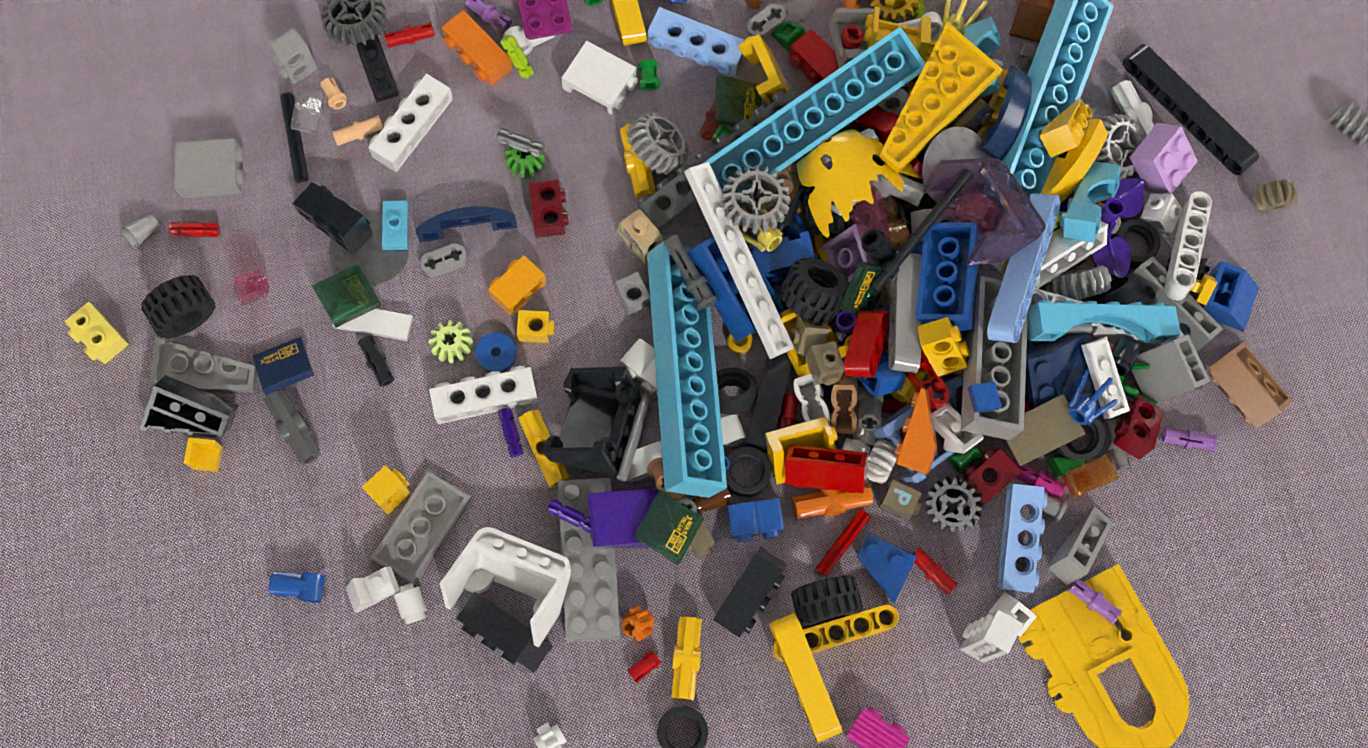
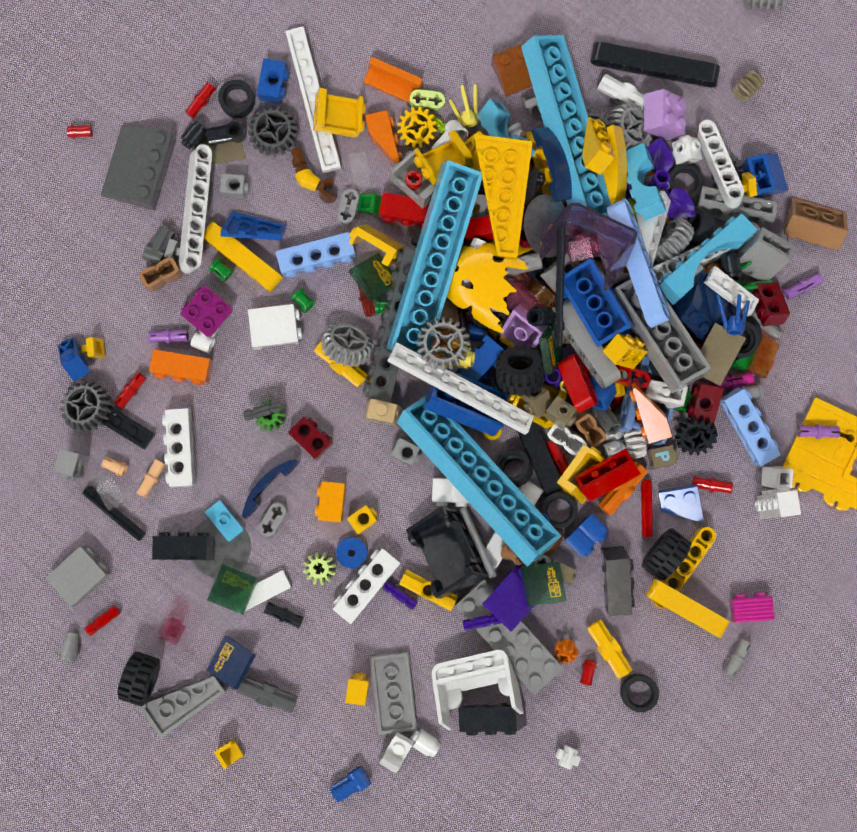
camera: 30 degrees left, 10 degrees up
light yellow brick [64,302,129,364] -> none
black wedge [139,375,239,438] -> none
lime axle [501,35,534,79] -> none
dark grey pin [664,235,718,311] -> none
blue tile [967,382,1002,413] -> none
light grey slope [1048,506,1113,585] -> none

